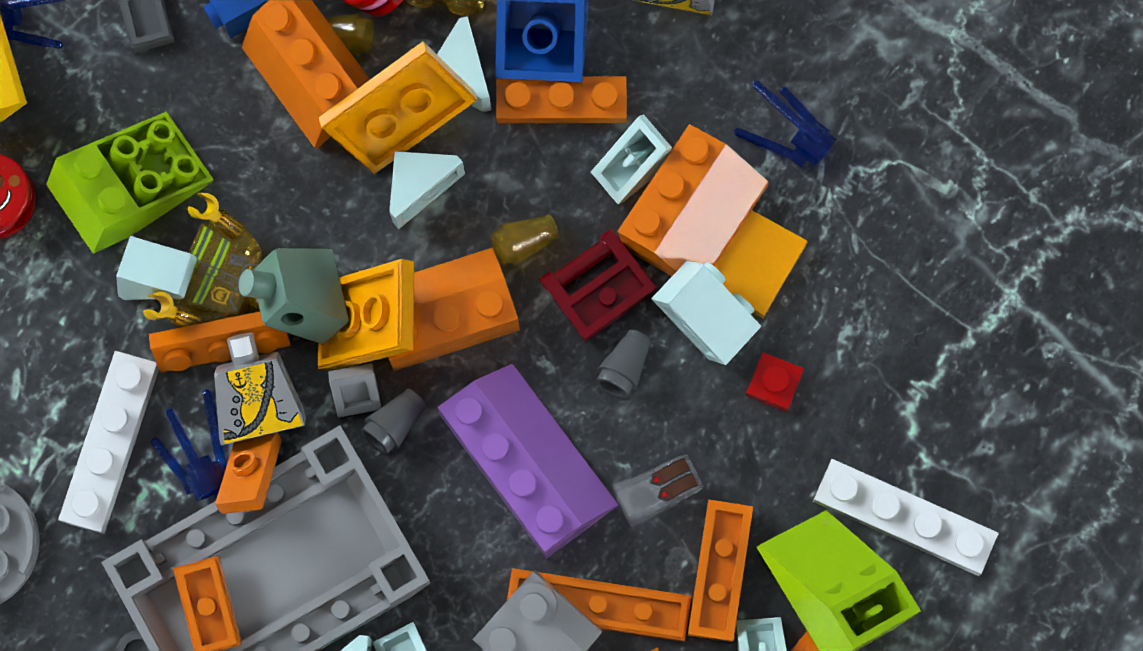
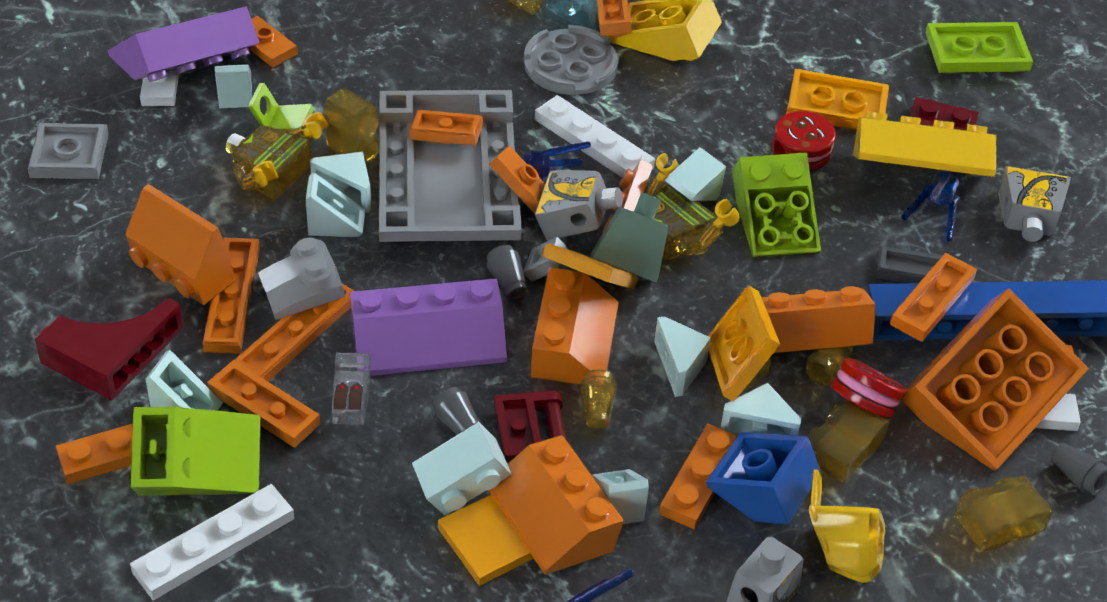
camera: 110 degrees right, 30 degrees down
red plate [746,352,804,412] -> none

